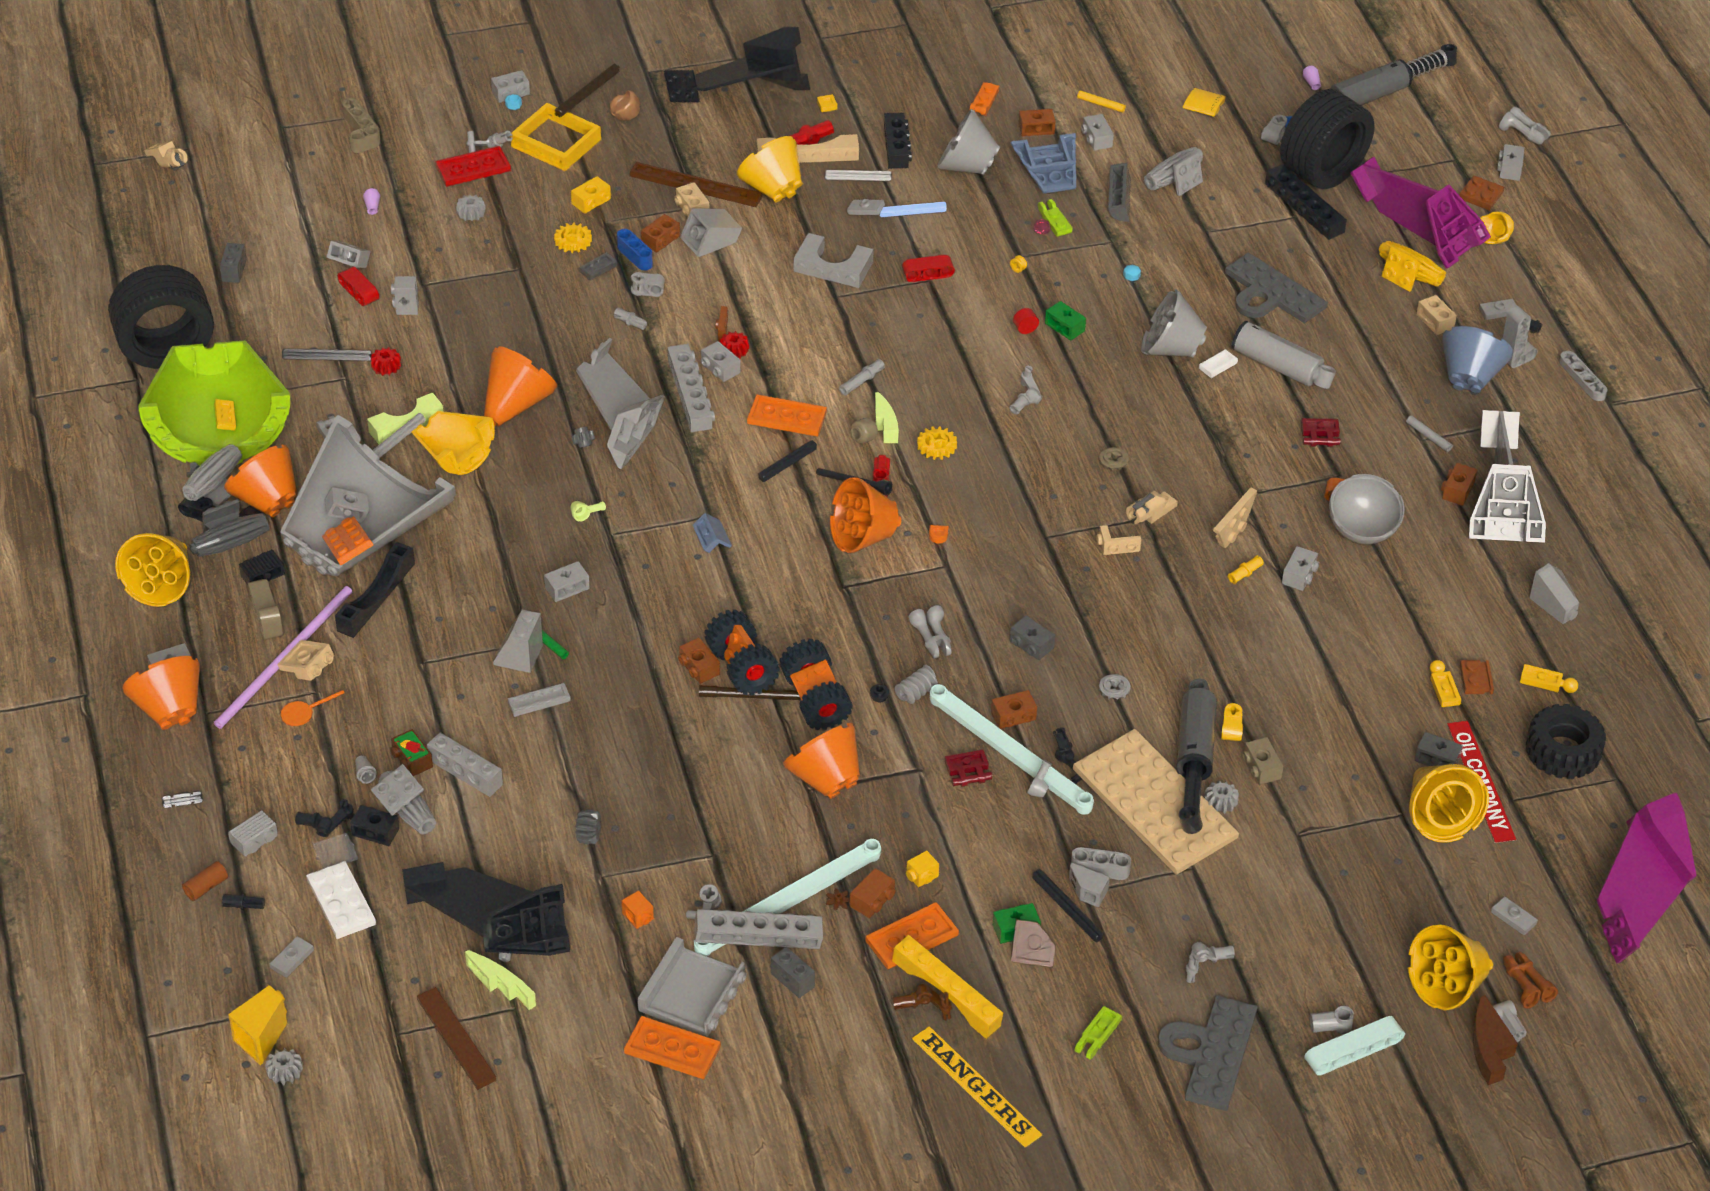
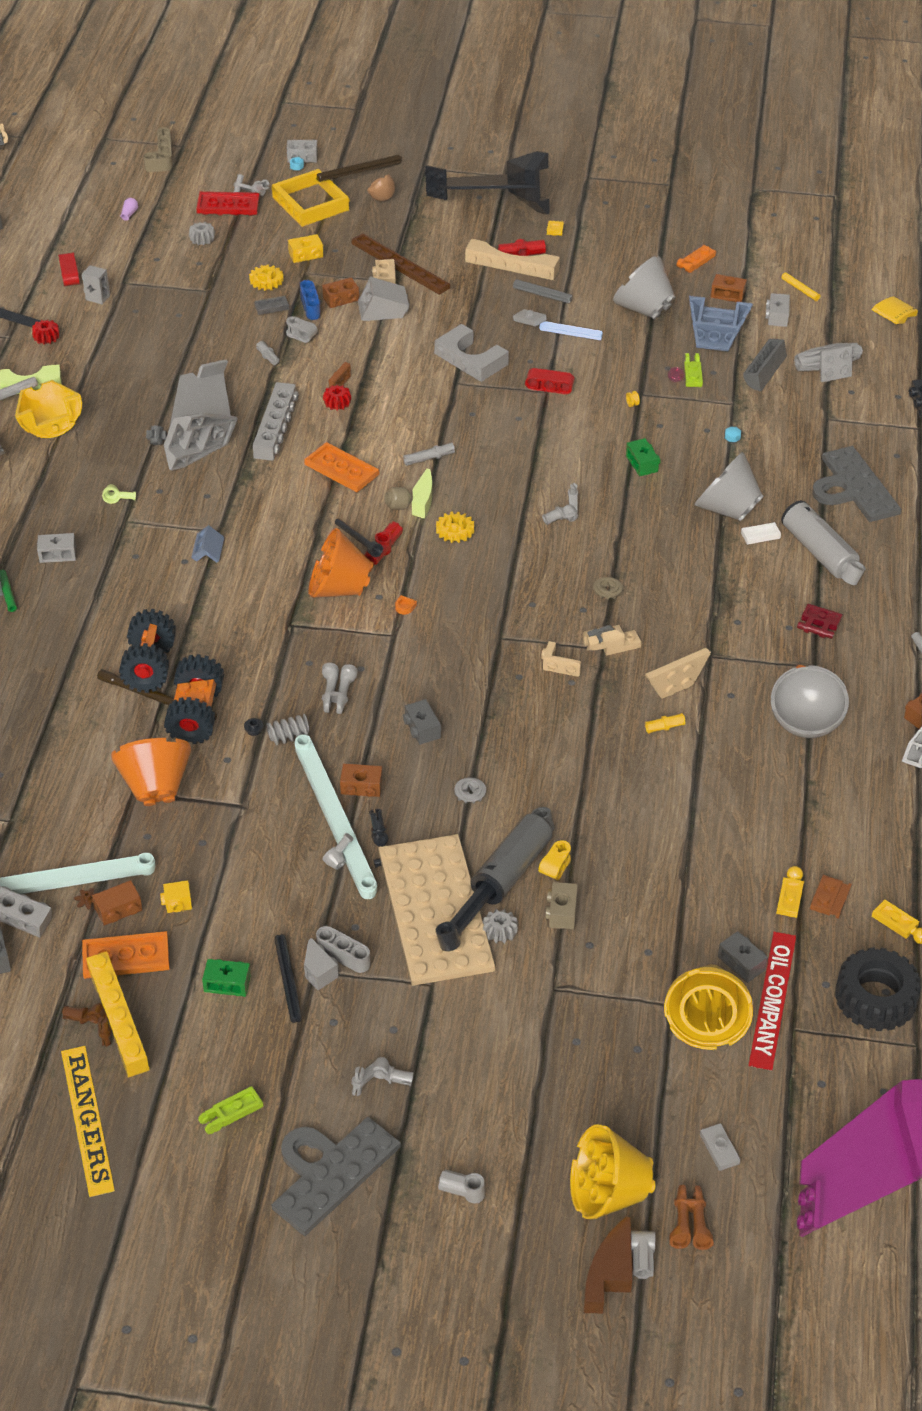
camera: 25 degrees right, 0 degrees up
light grey brick [327,241,371,268] -> none
orange cone [484,346,557,427] -> none
dark orange brick [678,638,720,684] -> none
light grey brick [701,341,741,382] -> none
yellow cone [737,136,803,203] -> none
black axle [758,440,817,482] -> none
black brick [884,113,912,169] -> none
dark red plate [945,750,992,787] -> none
plate [1011,919,1056,967] -> none
red piece [1013,308,1039,334] -> none
light grey brick [1282,546,1319,591] -> none
light aqua beam [1304,1016,1405,1075] -> none

